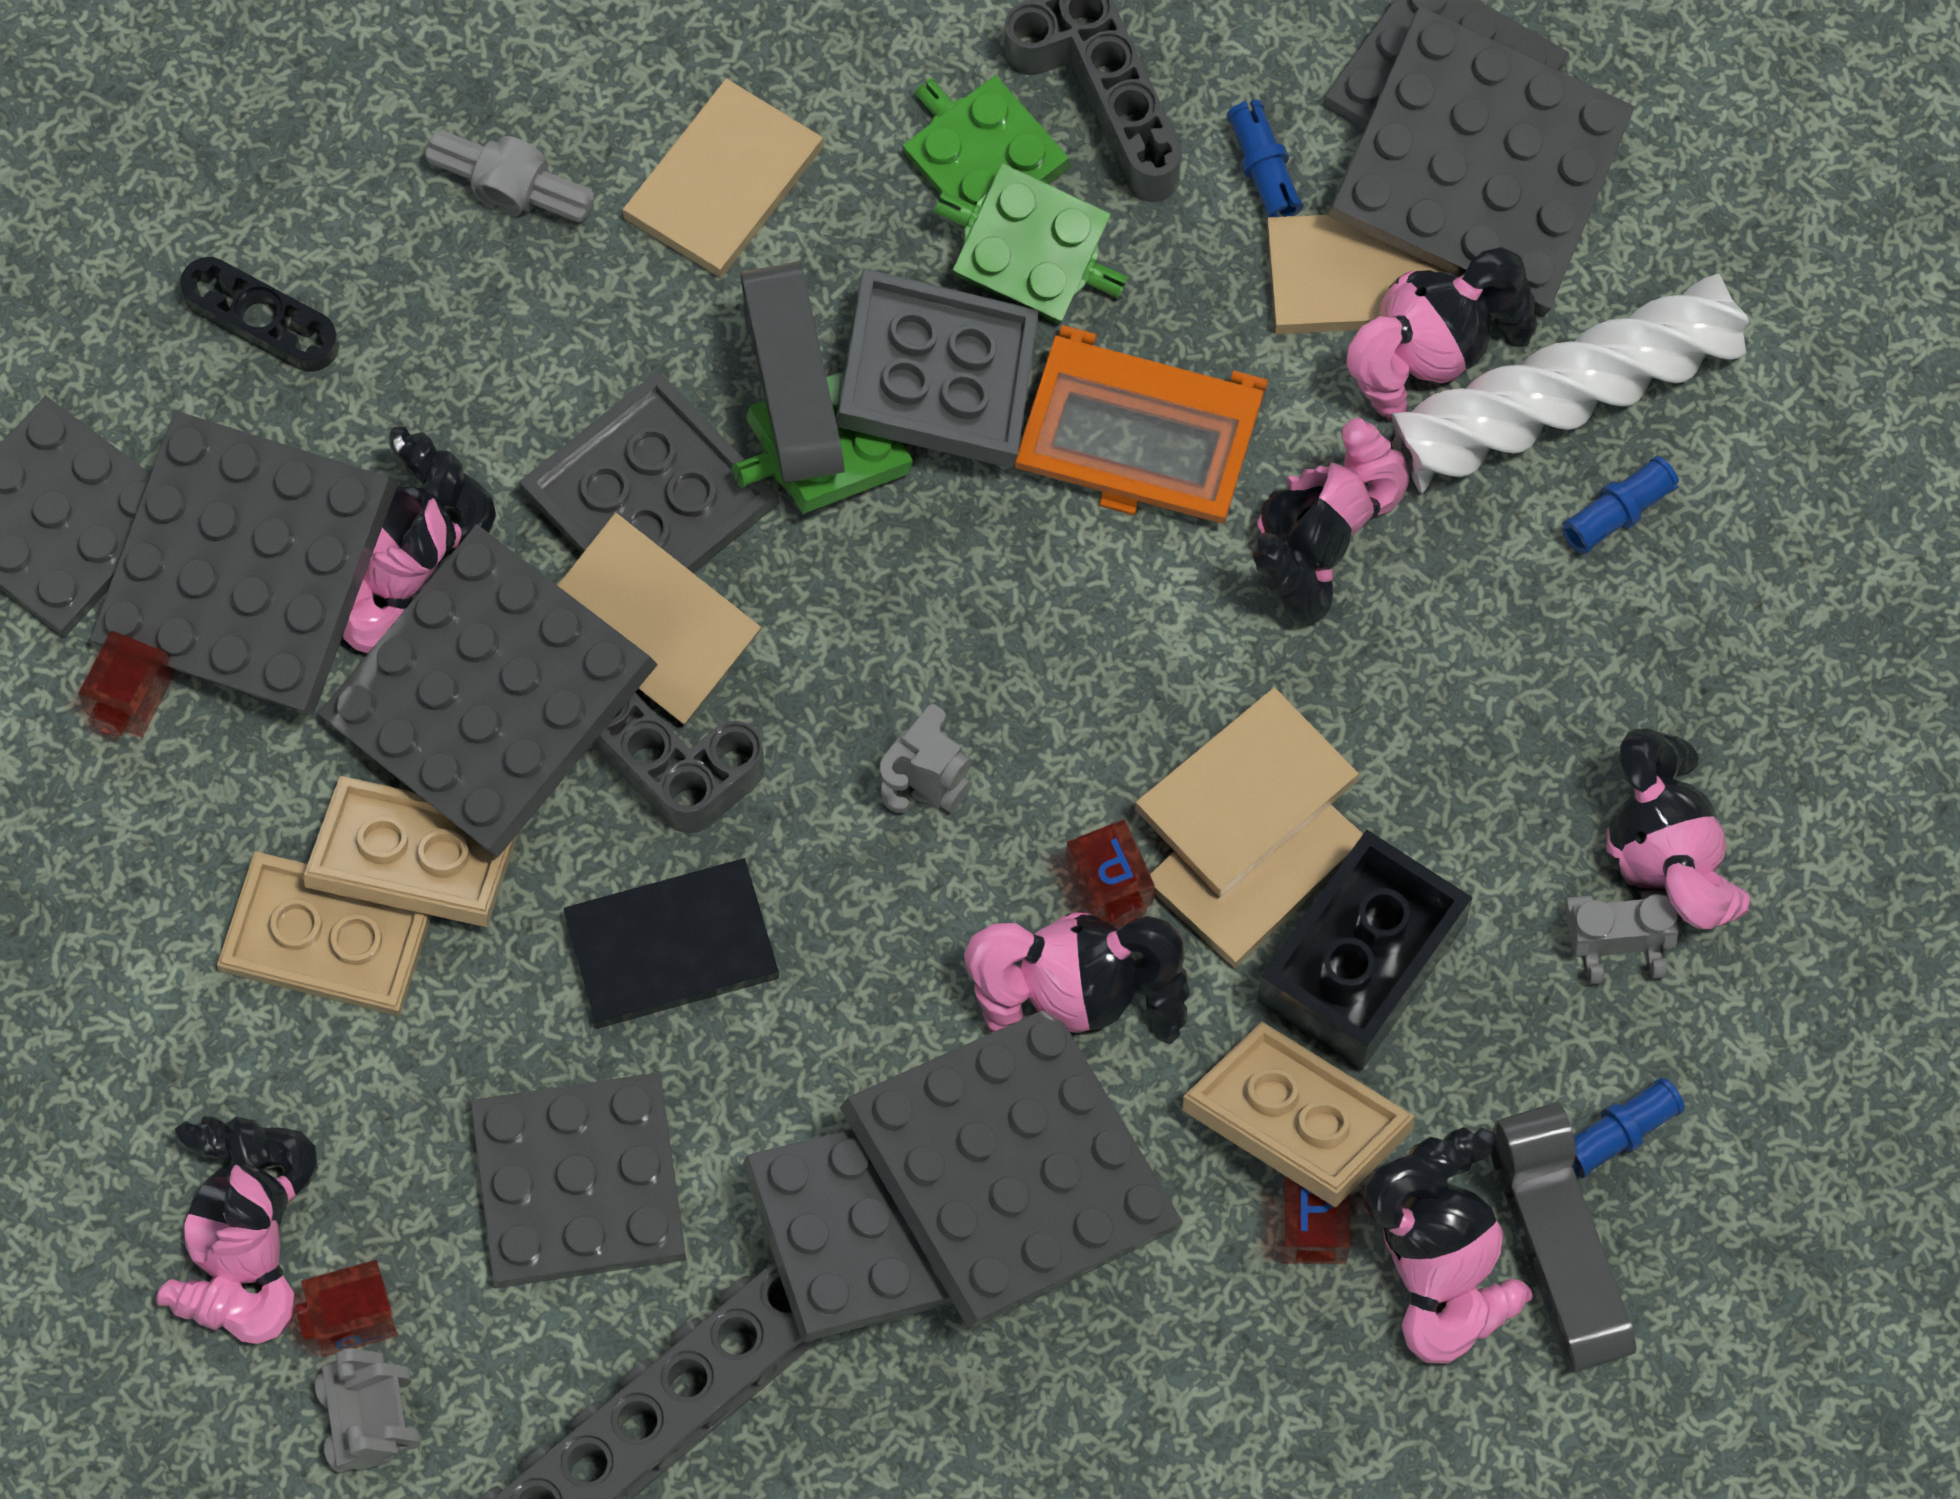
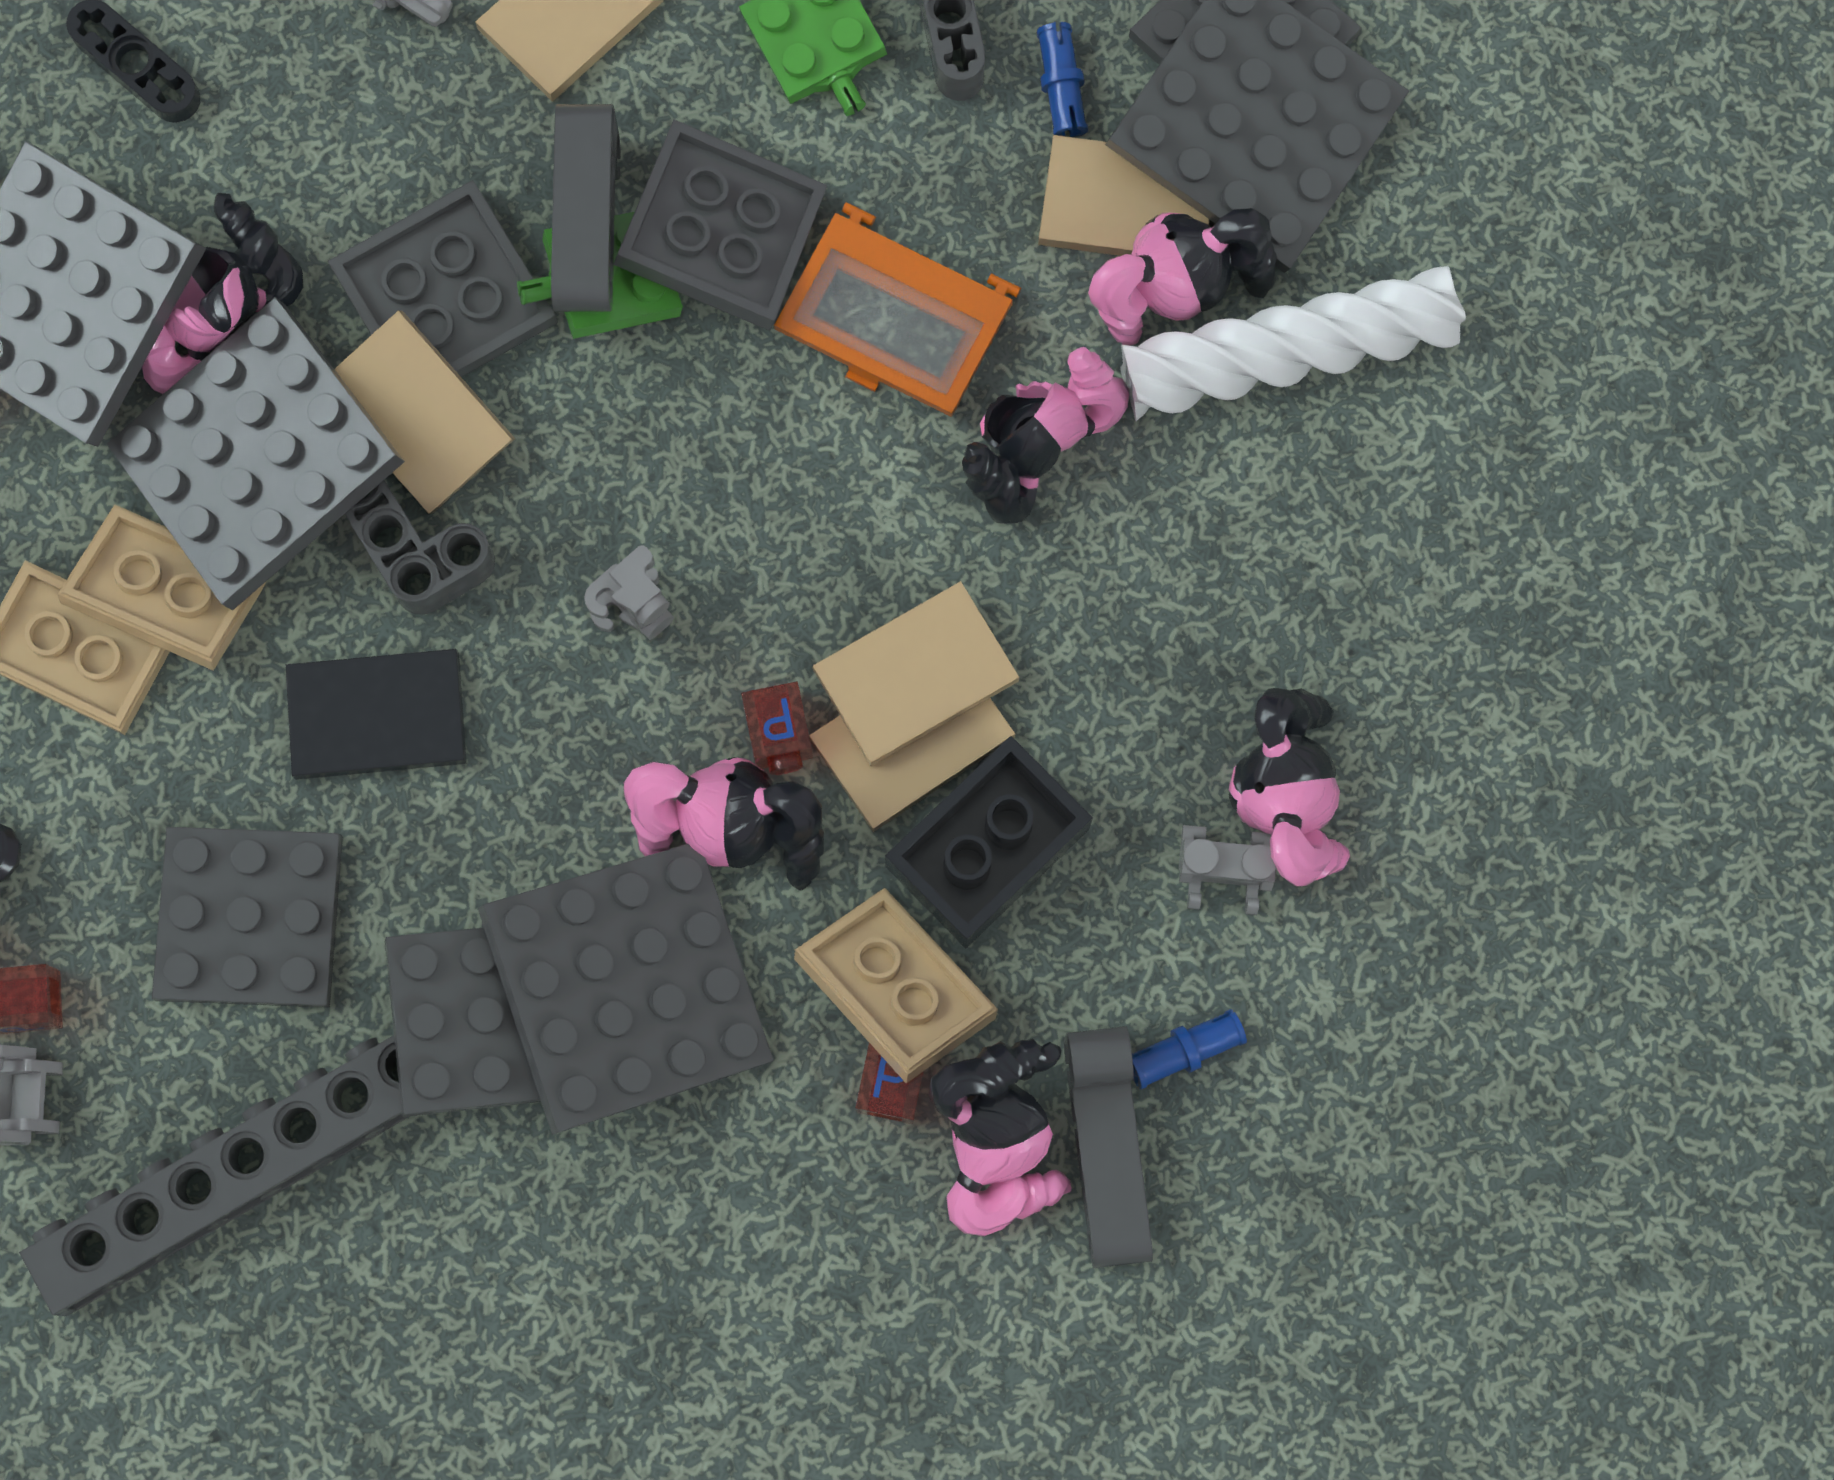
camera: 10 degrees right, 10 degrees up
bright green plate [933,163,1128,324] -> none
blue pin [1562,456,1679,555] -> none

